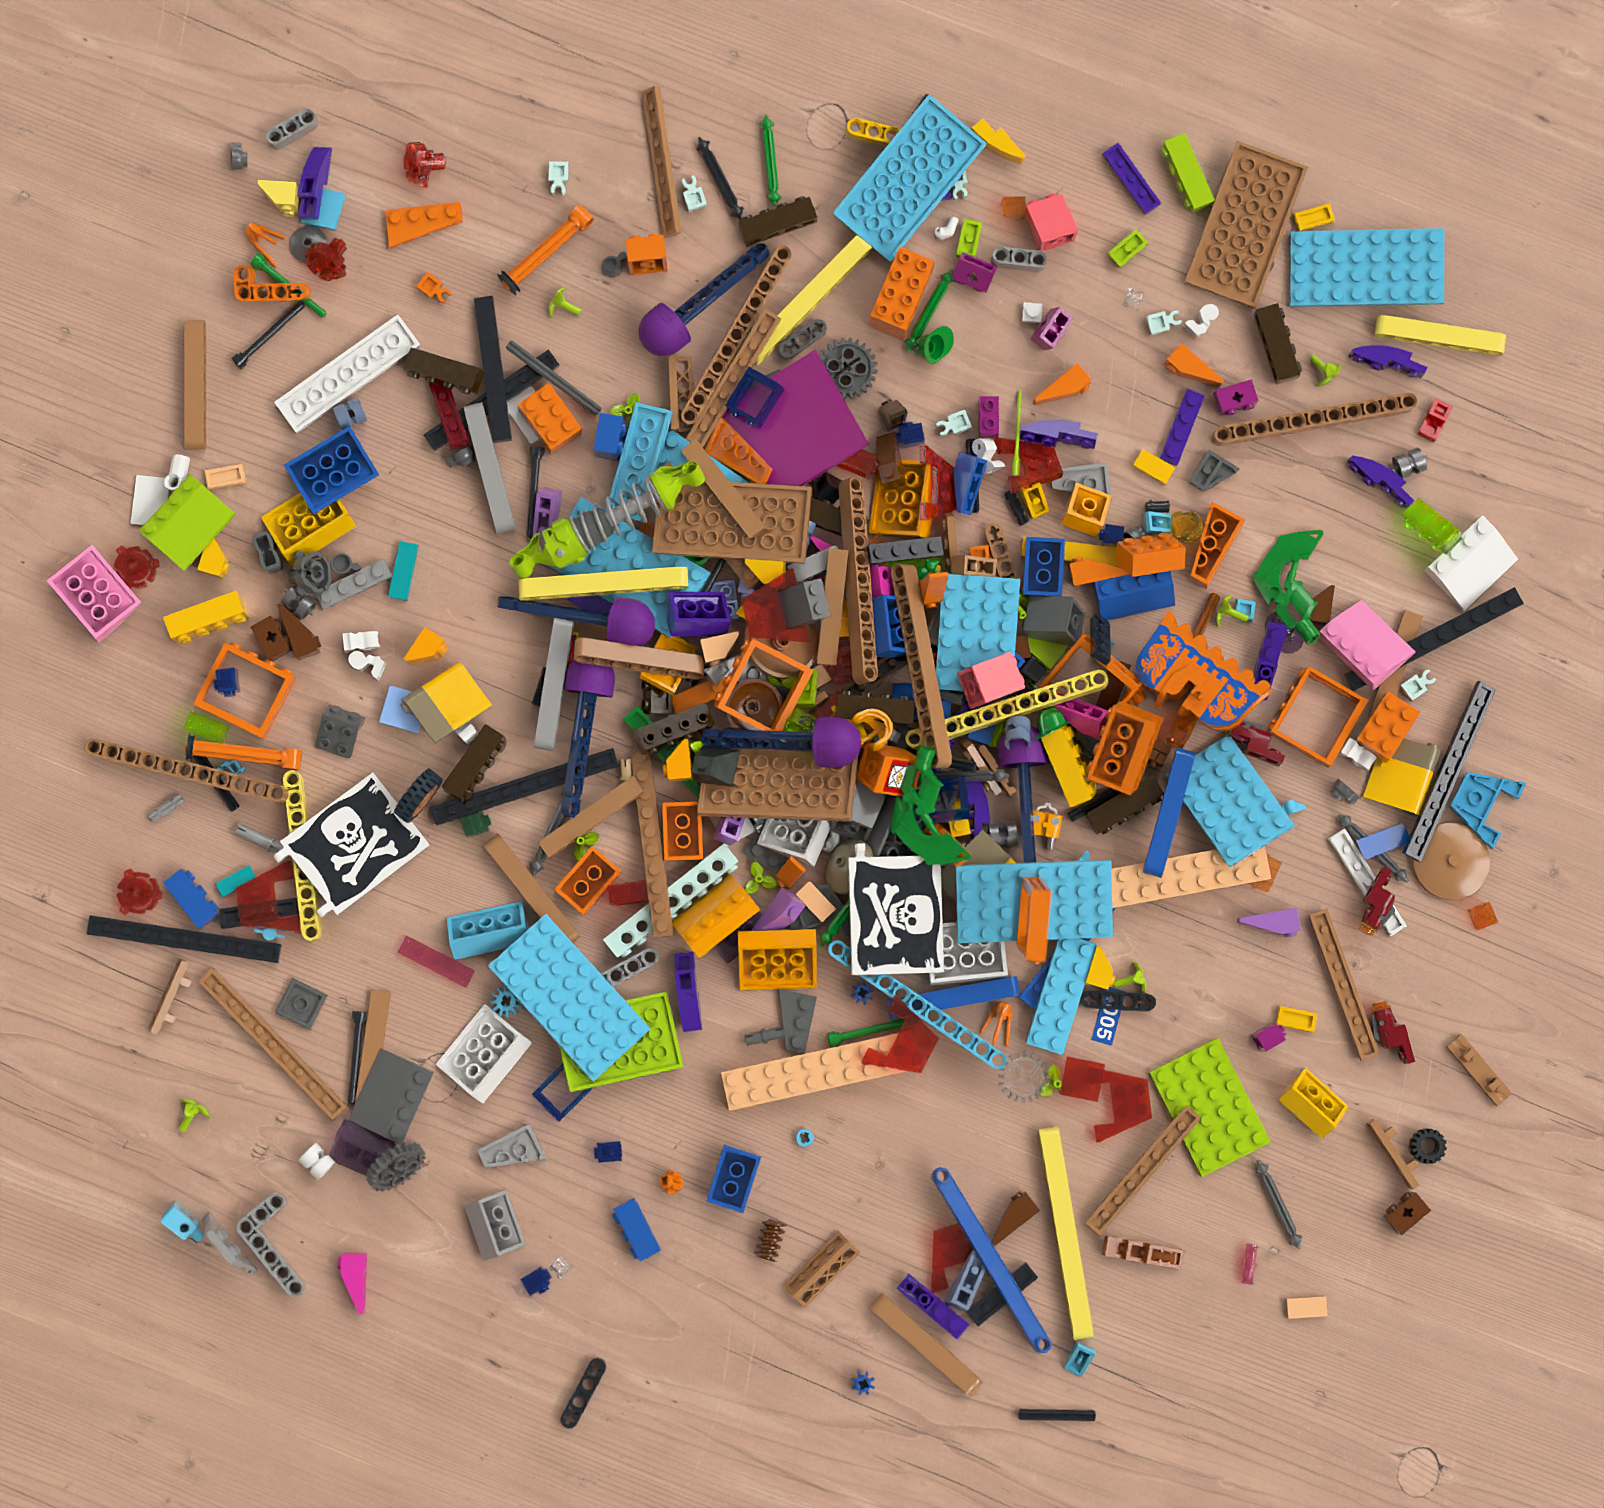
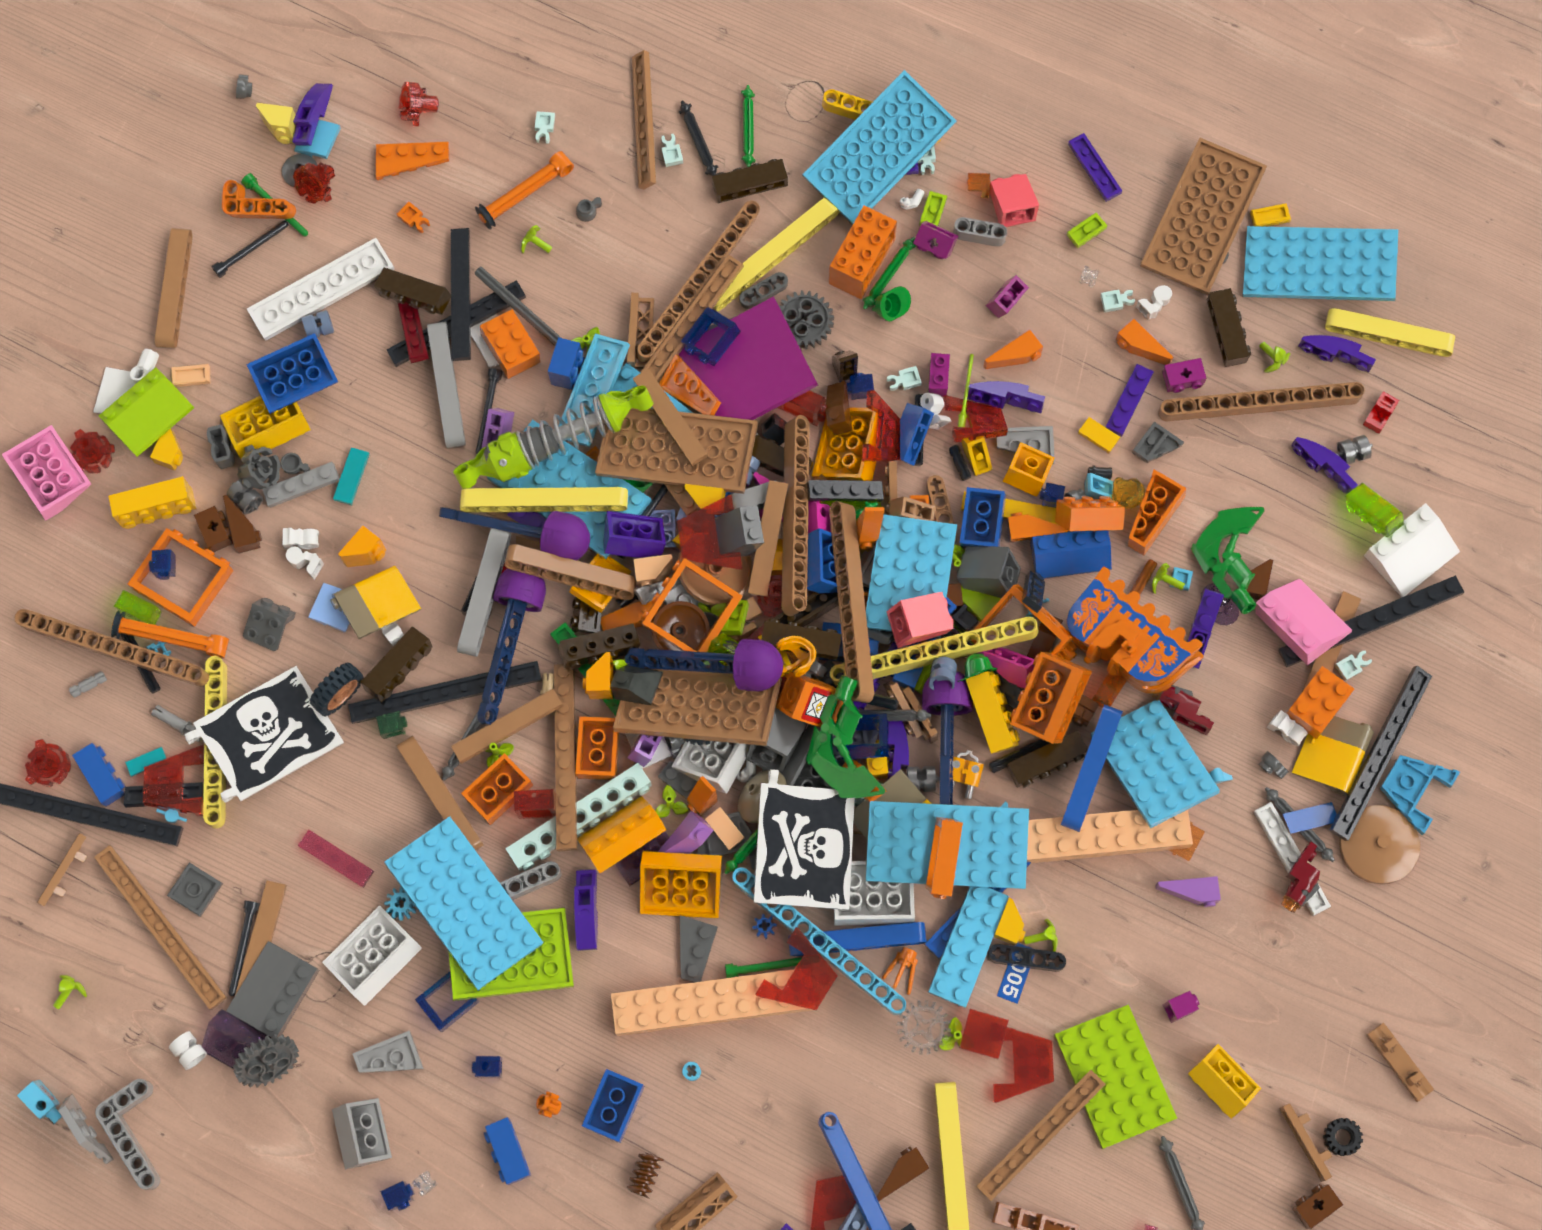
camera: 15 degrees right, 10 degrees down
orange plant [245,222,286,267] -> none
light grey beam [266,109,318,150] -> none
dark pink slope [337,1253,367,1314] -> none
dark grey piece [445,445,475,468] -> none
medium azure slope [447,901,528,960] -> none
orange brick [625,233,668,276] -> none
piece [639,243,770,356] -> none
dark grey pin [744,1026,785,1046] -> none
yellow slope [971,118,1025,163] -> none
white plate [1022,302,1042,324] -> none
lime brick [1161,132,1215,214] -> none
orange window [1268,666,1369,768] -> none
yellow tile [1275,1006,1317,1032] -> none
medium nougat plate [1308,908,1380,1061] -> none
dark red plate [1371,1000,1415,1064] -> none
clear orange panel [1468,901,1498,930] -> none

